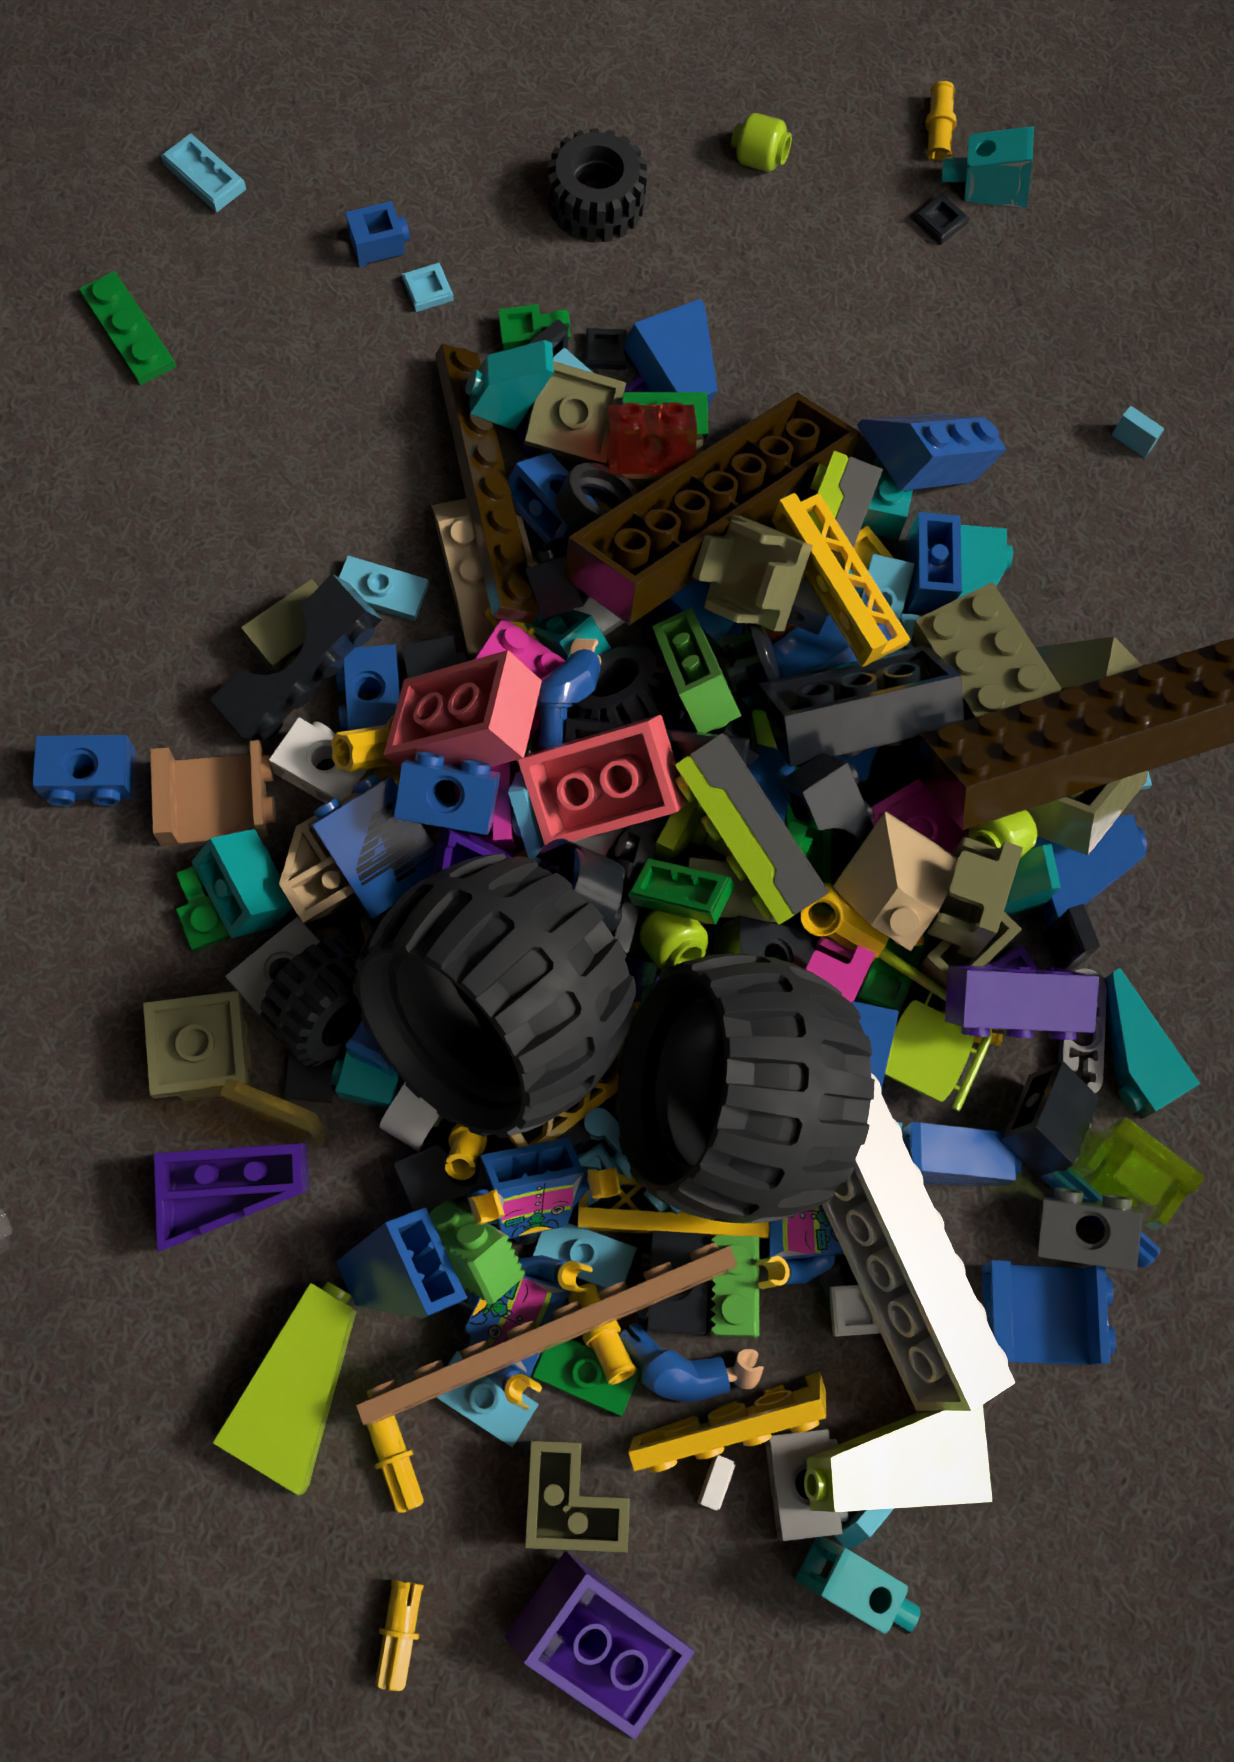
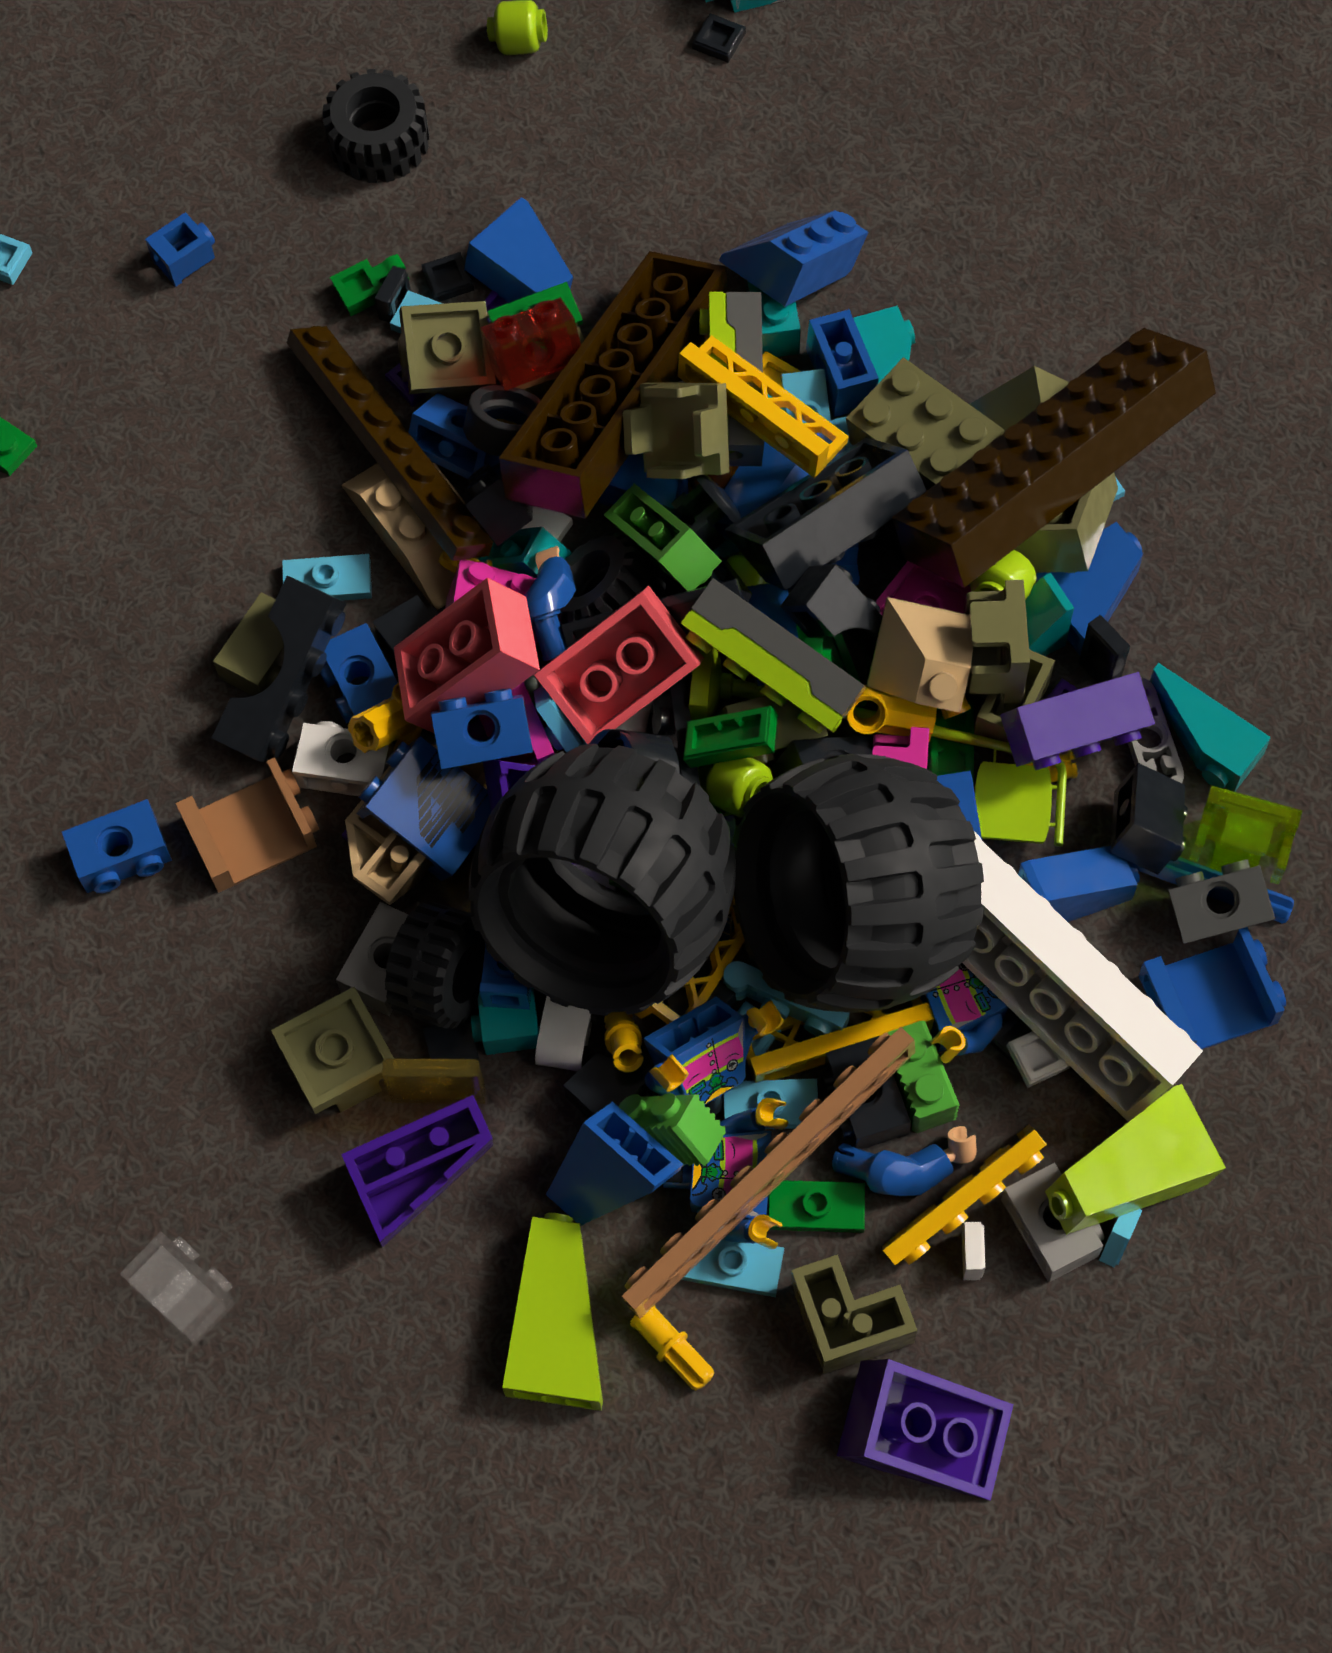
camera: 10 degrees left, 5 degrees down
green plate [176,866,231,952] -> none
teal brick [192,829,293,938] -> none
yellow axle [375,1580,424,1691] -> none
medium azure tile [402,263,454,312] -> none
teal slope [466,340,554,430] -> none
yellow pin [567,1283,637,1385] -> none
teal torso [794,1537,921,1635] -> none
medium azure tile [1112,406,1164,458] -> none

